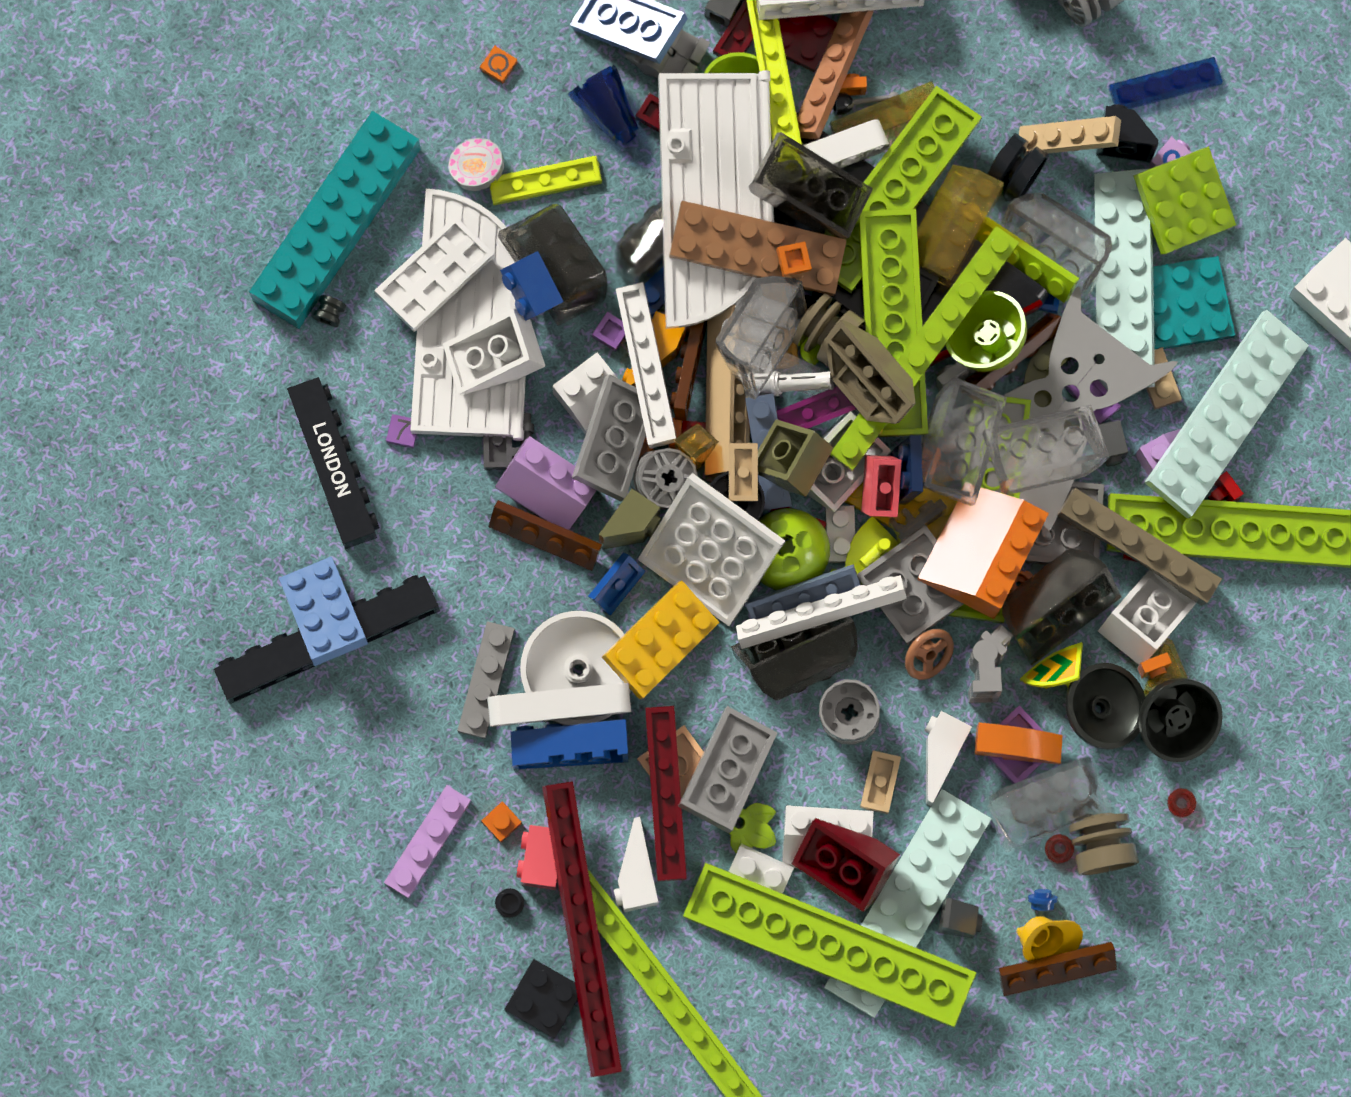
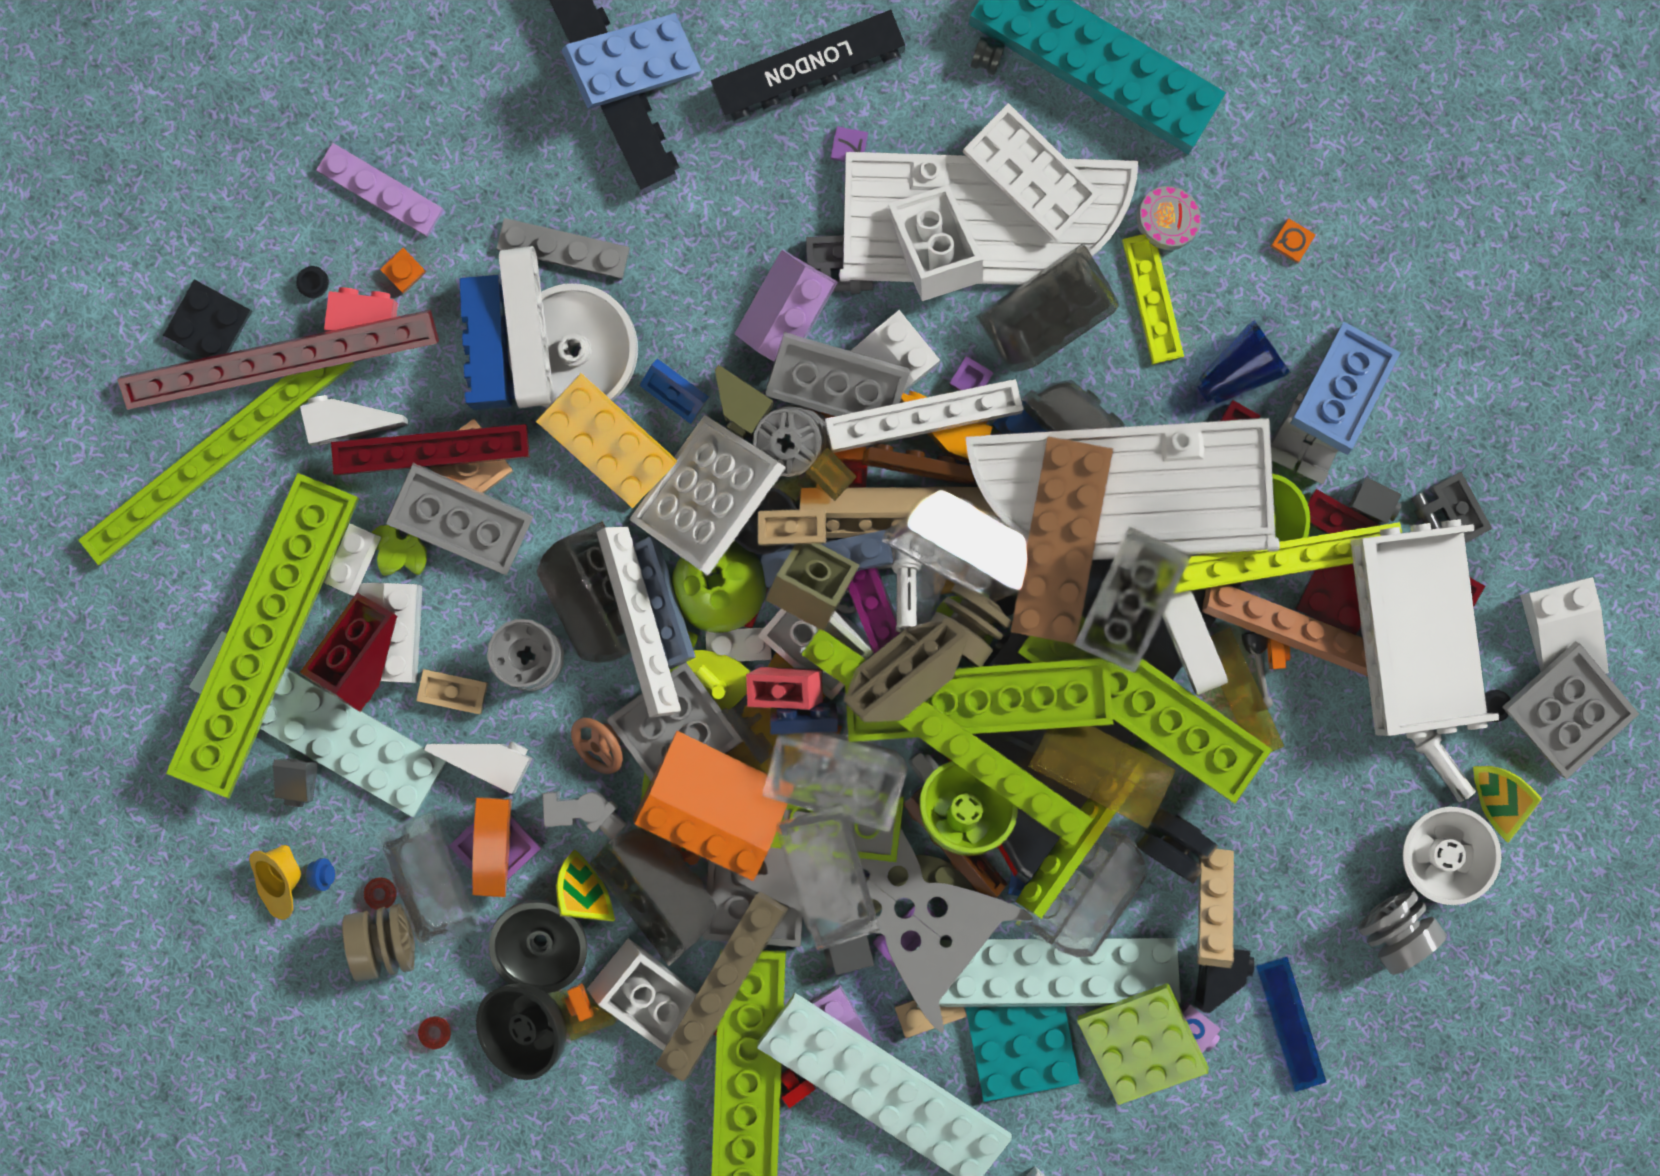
camera: 90 degrees right, 10 degrees up
reddish brown plate [488,500,602,571] -> none
blue slope [500,251,564,321] -> none
orange plate [776,241,812,277] -> none
reddish brown plate [999,941,1117,996] -> none

